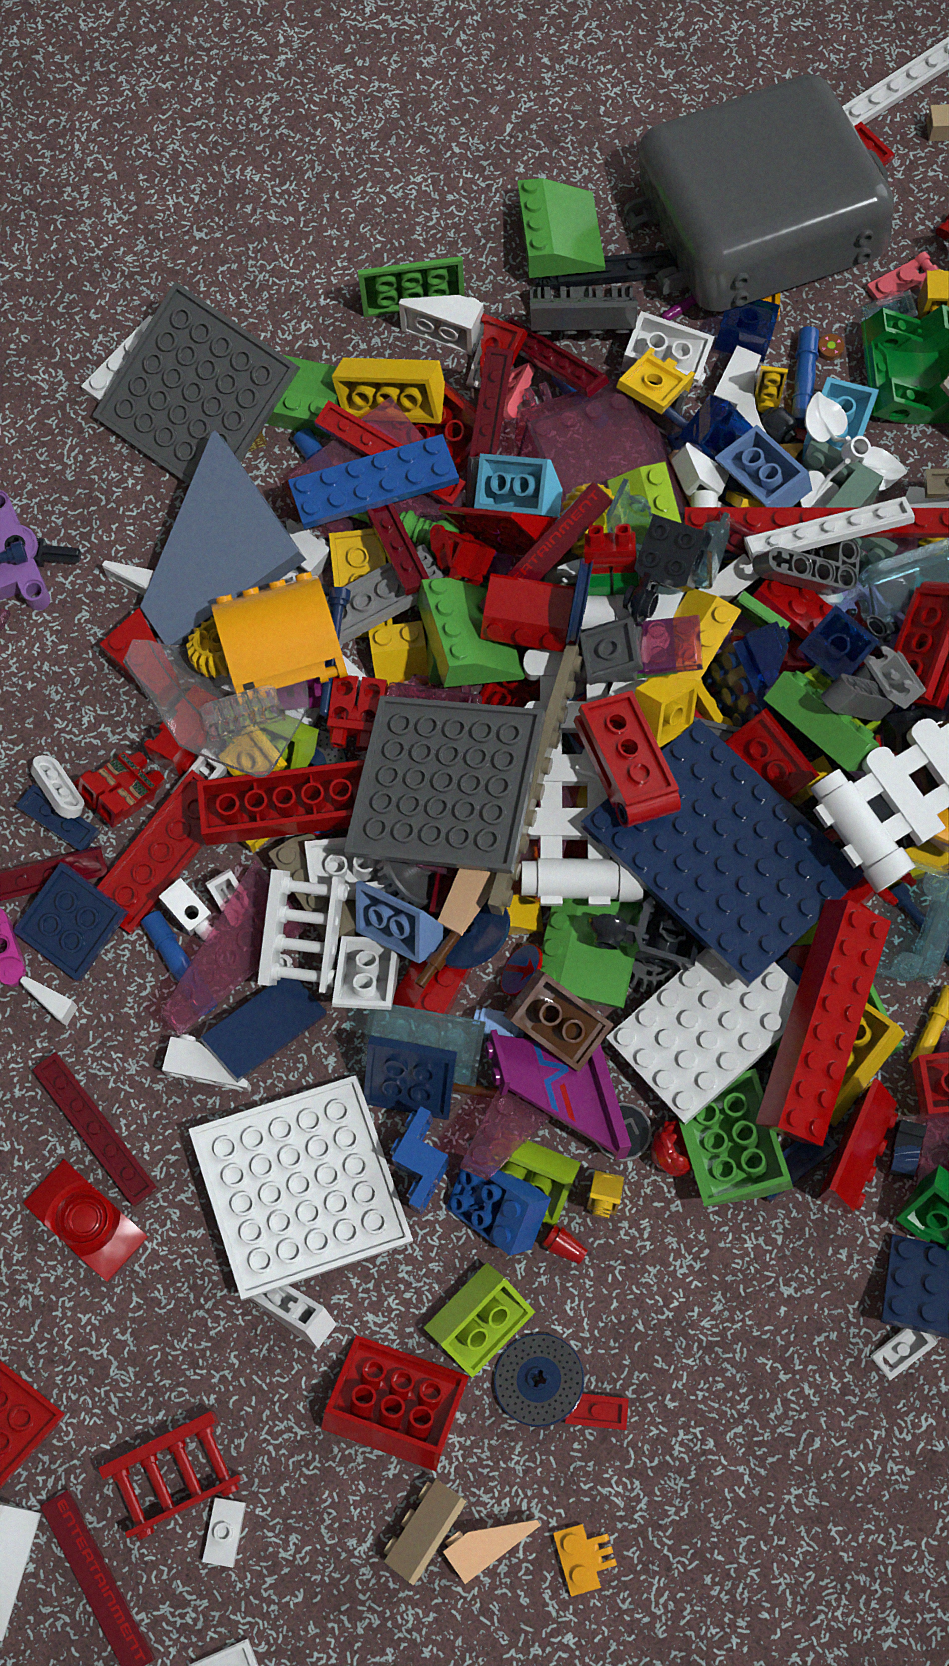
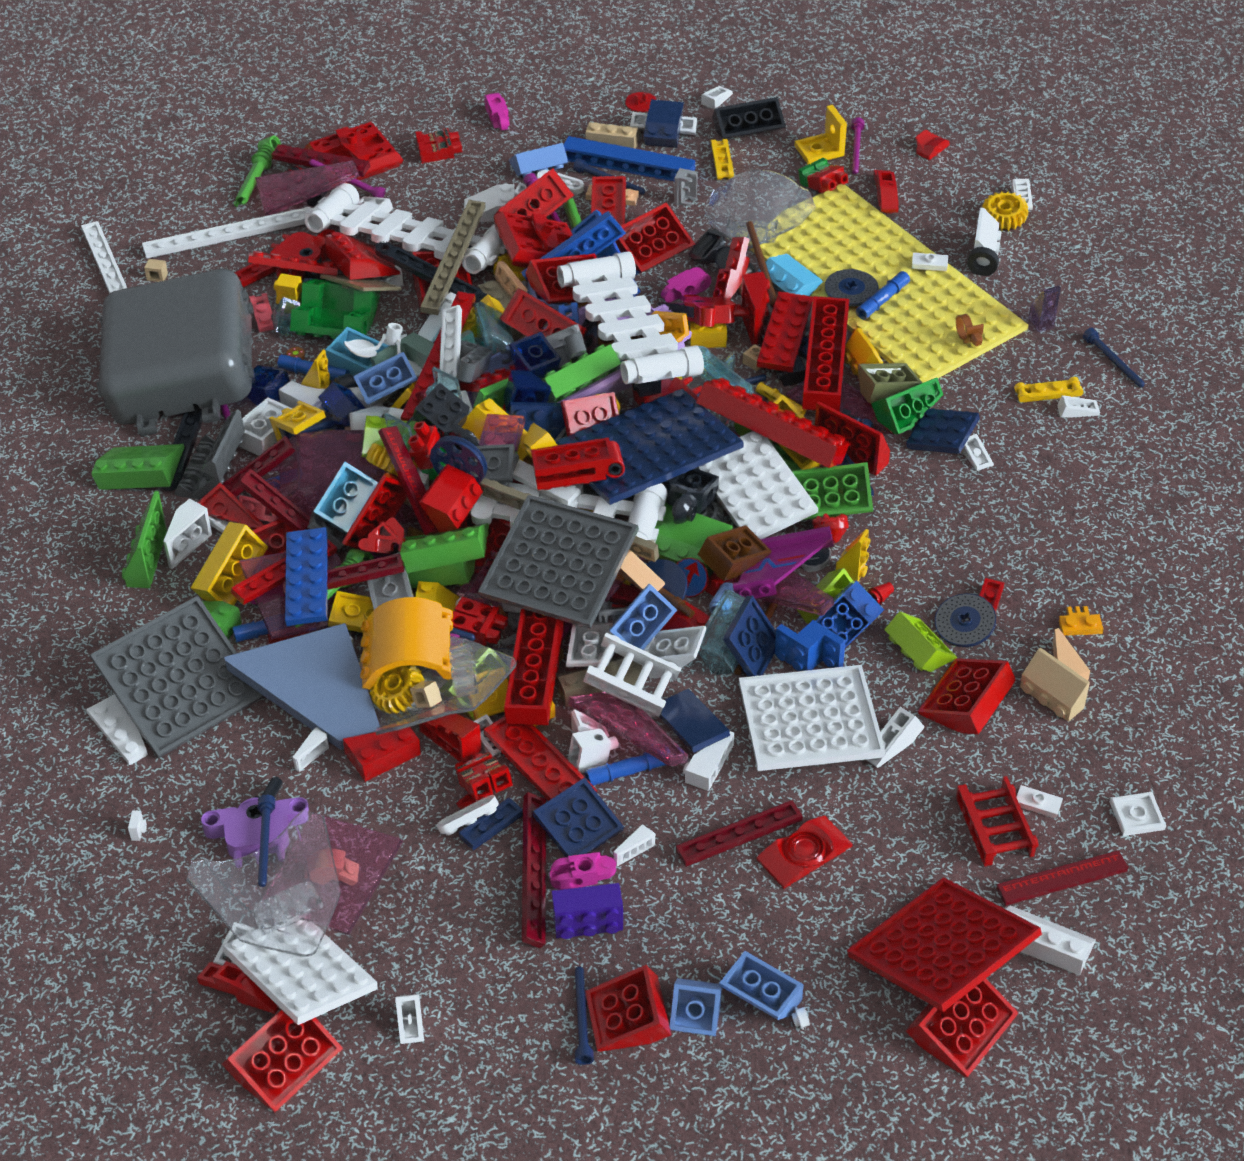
camera: 80 degrees left, 25 degrees down
none -> tan plate [410,681,442,708]

